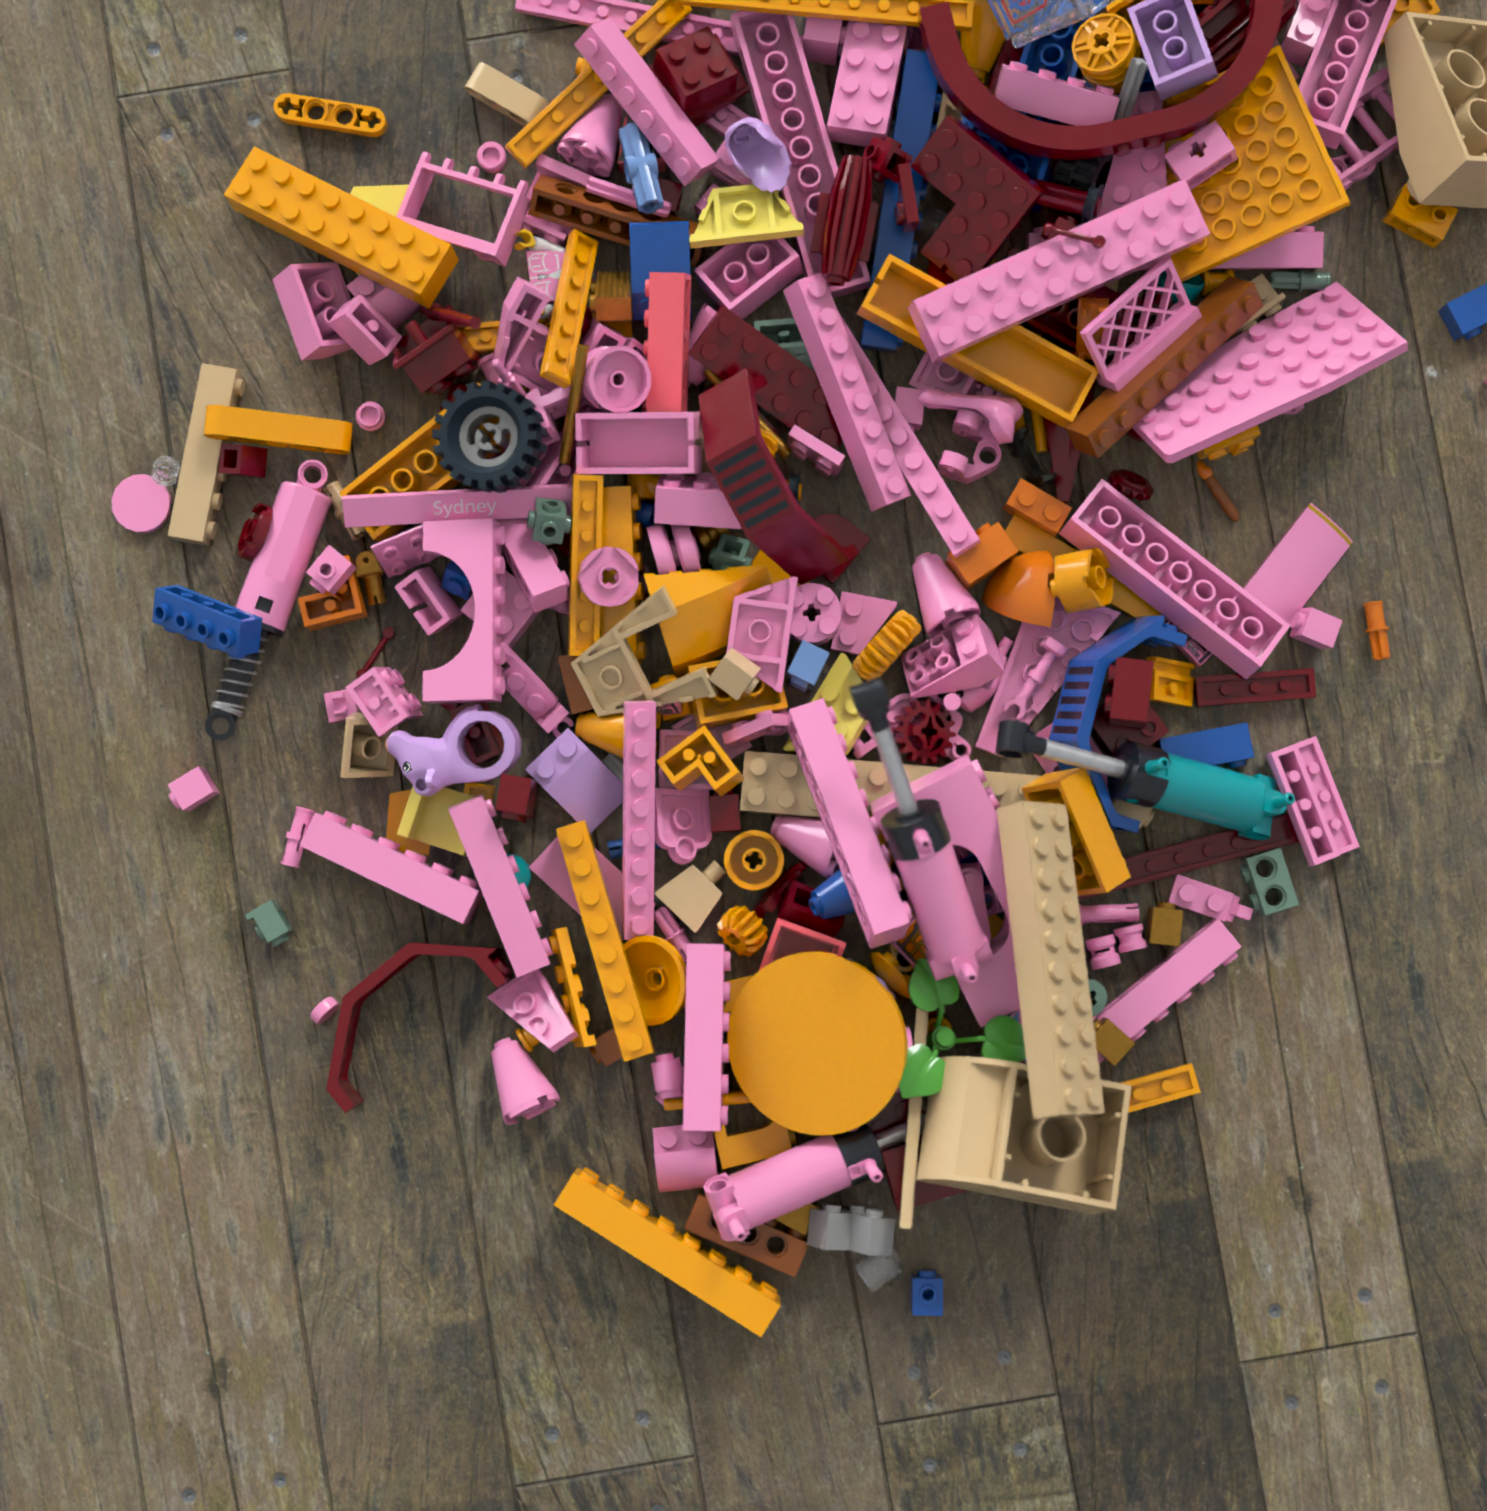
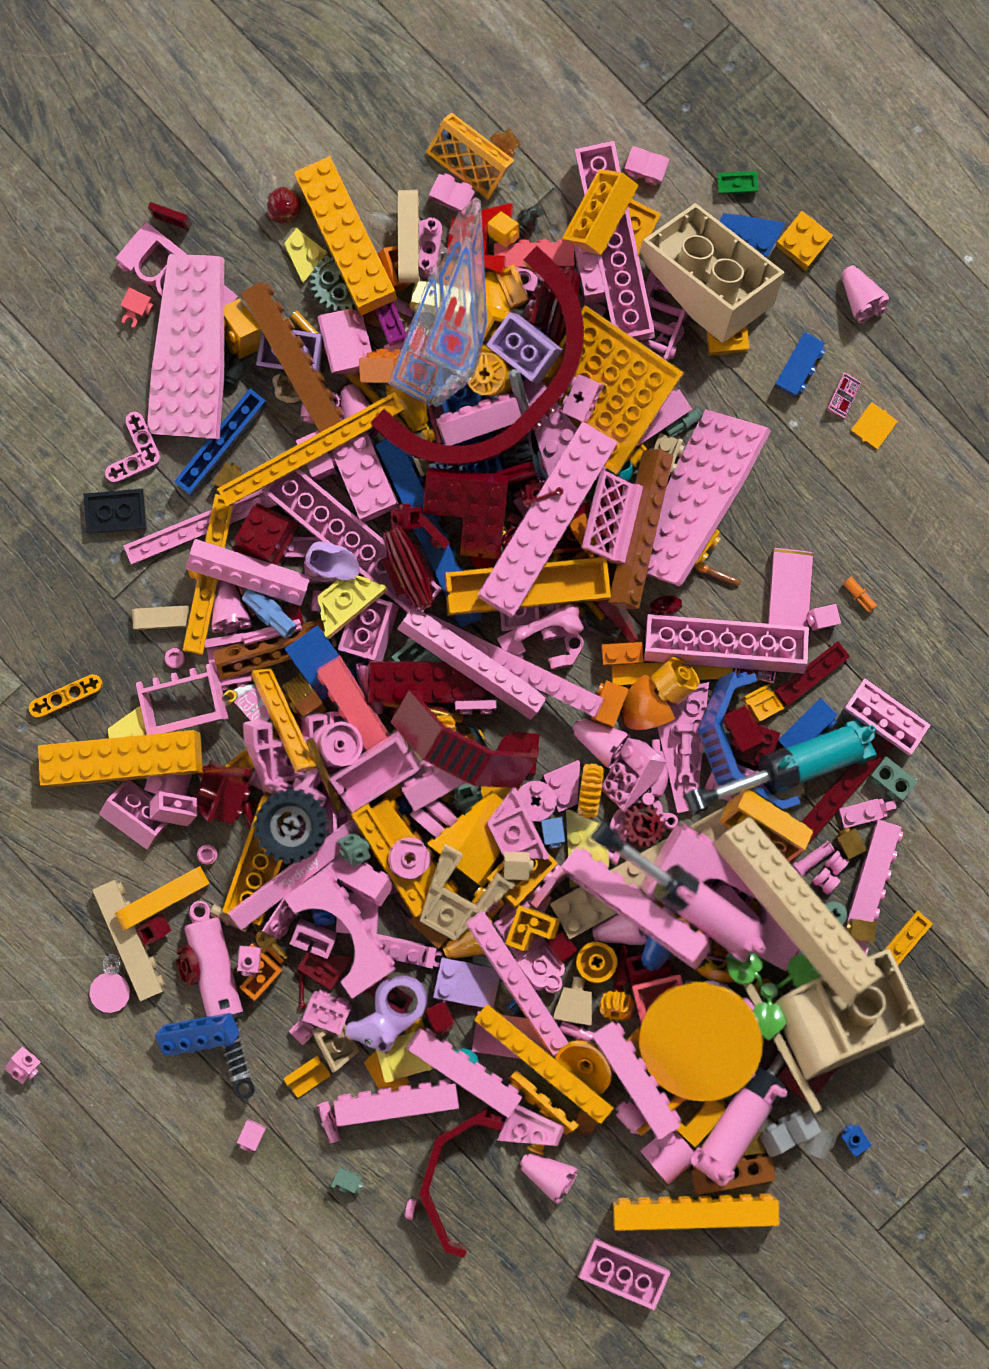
camera: 30 degrees left, 0 degrees up
none -> light orange panel [283,1055,331,1097]
none -> dark red wing [297,951,352,991]
none -> bright pink brick [579,1237,670,1310]

